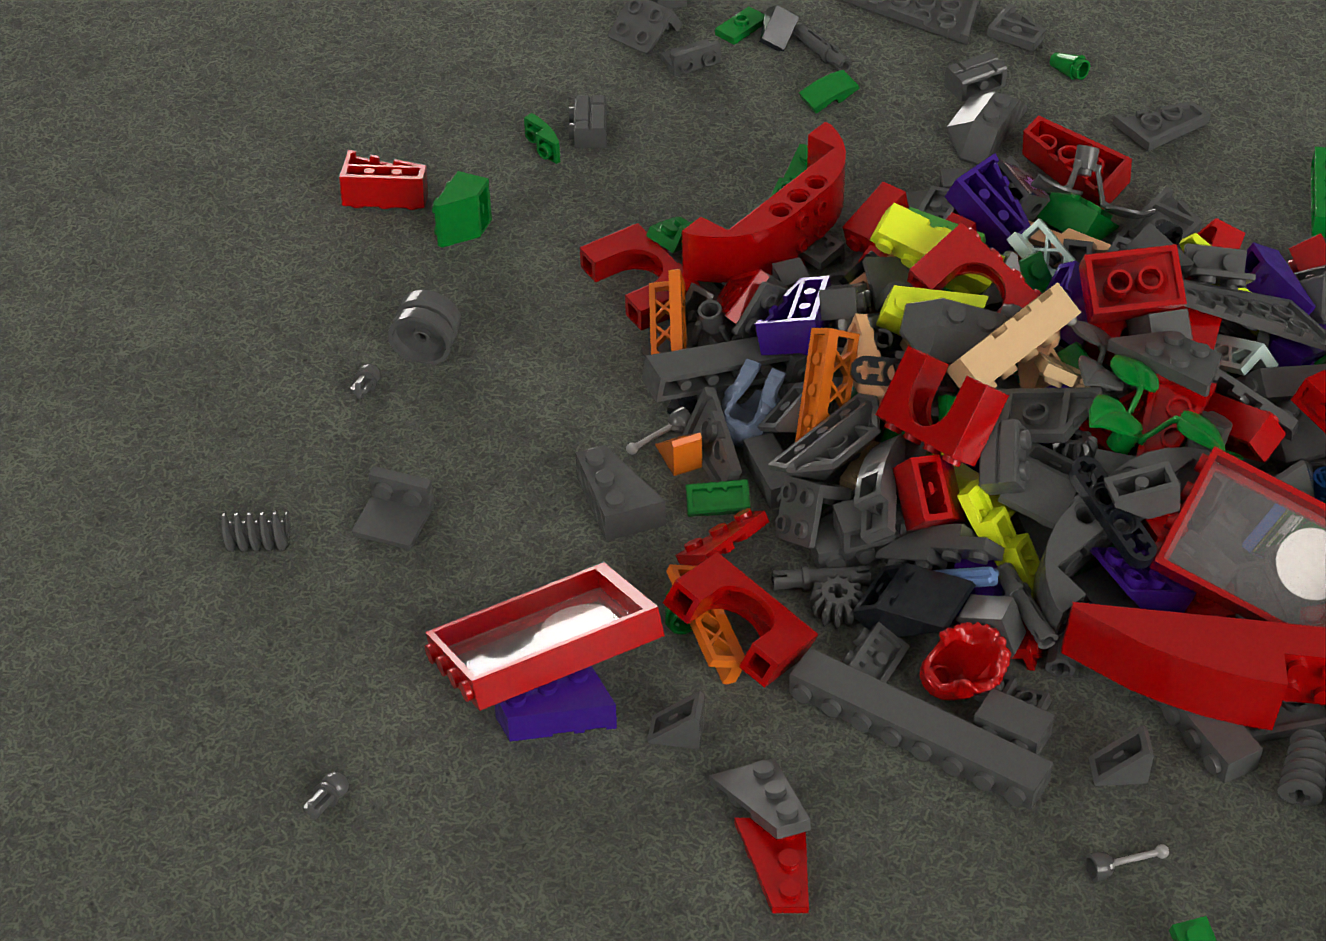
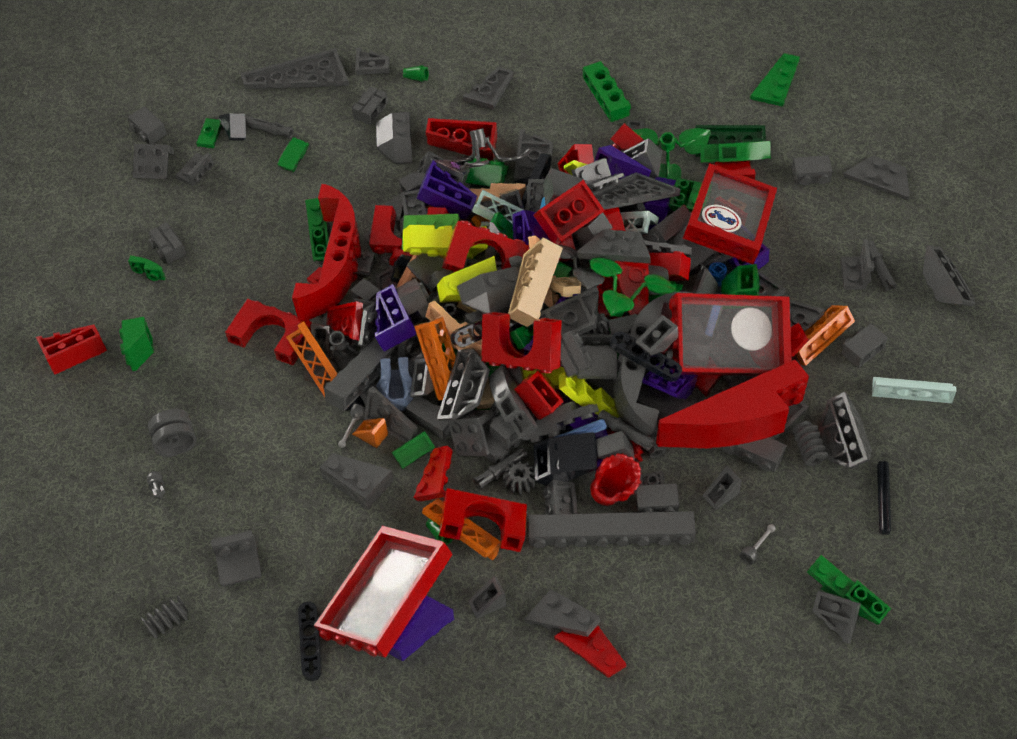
camera: 30 degrees left, 10 degrees up
green bracket [646,217,708,253] -> none
none -> black beam [298,602,322,681]

